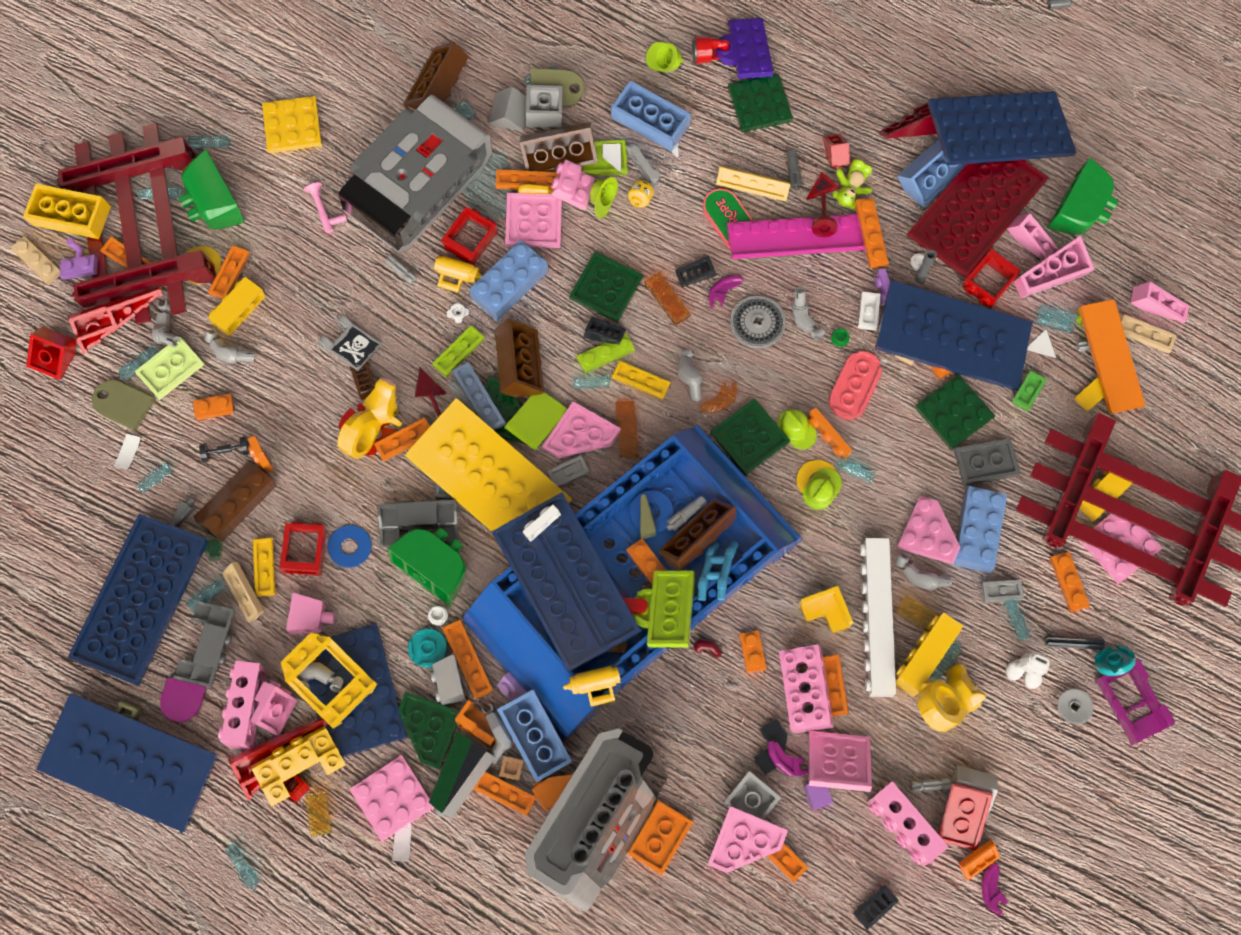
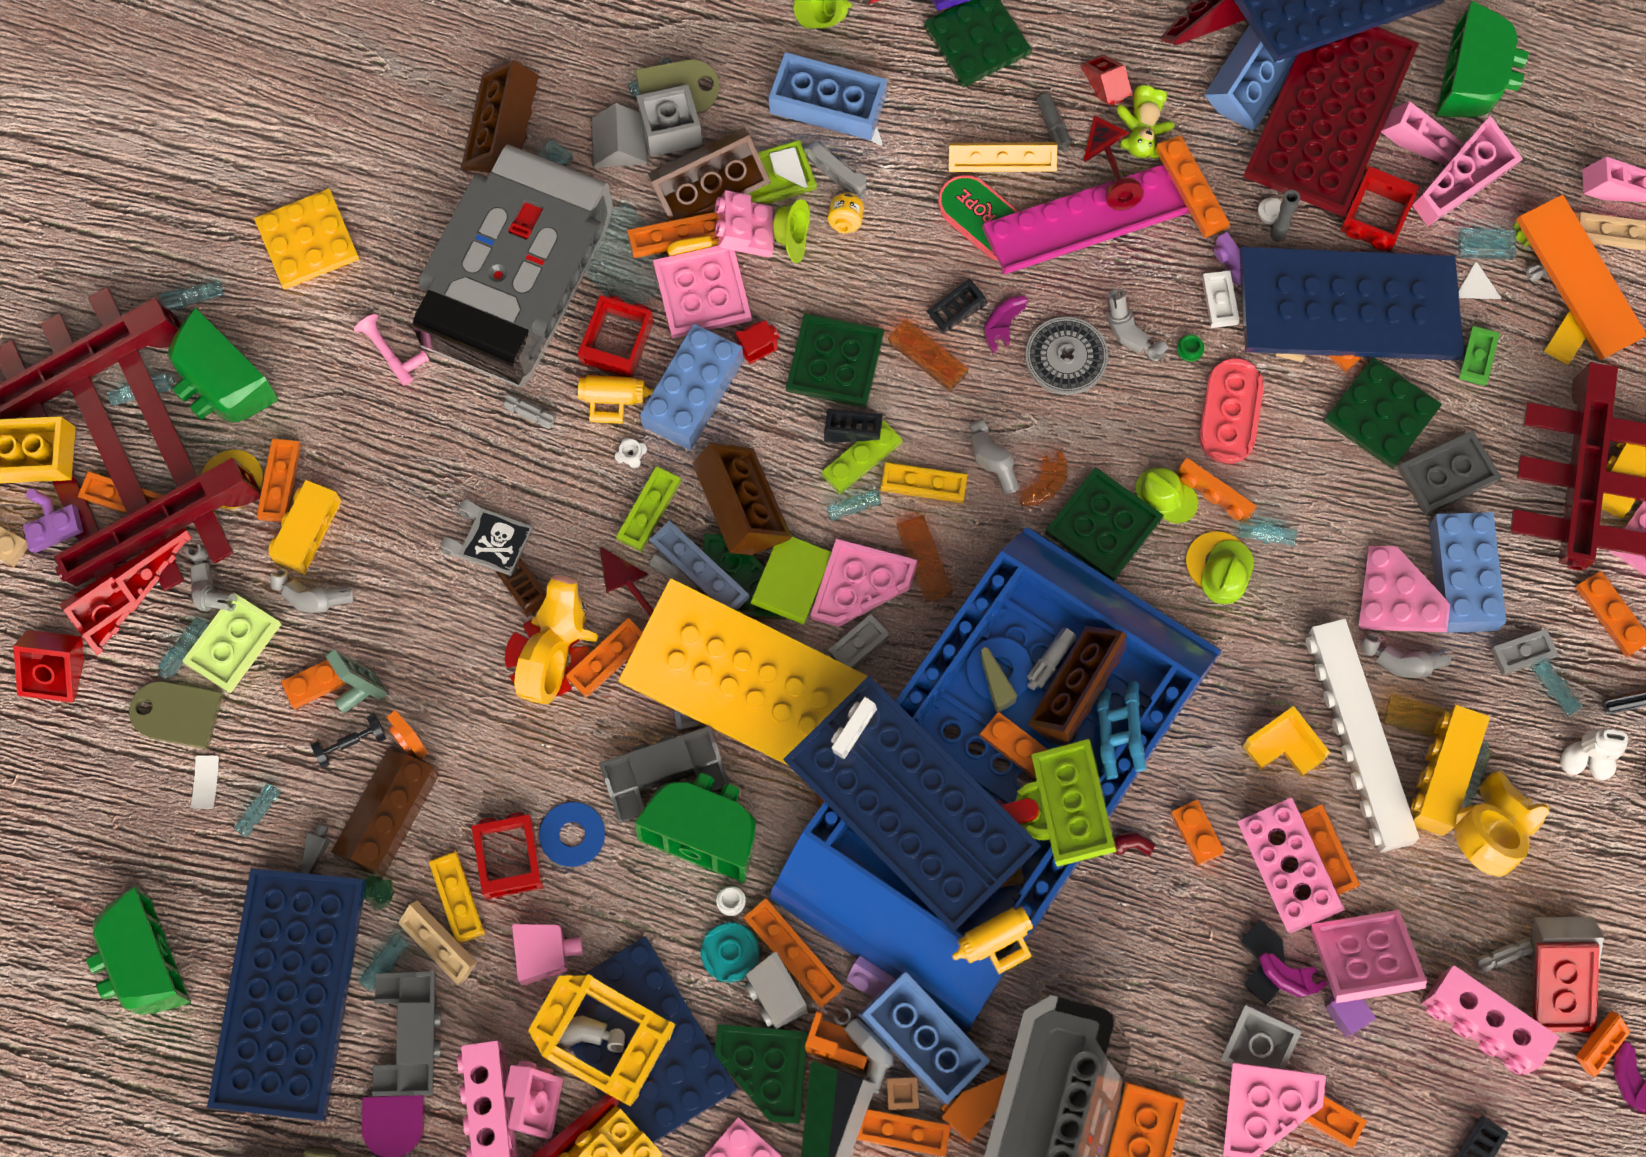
camera: 10 degrees left, 0 degrees up
none -> green hips [86,886,191,1015]
none -> sand green piece [325,649,389,713]
none -> red window [735,320,780,365]

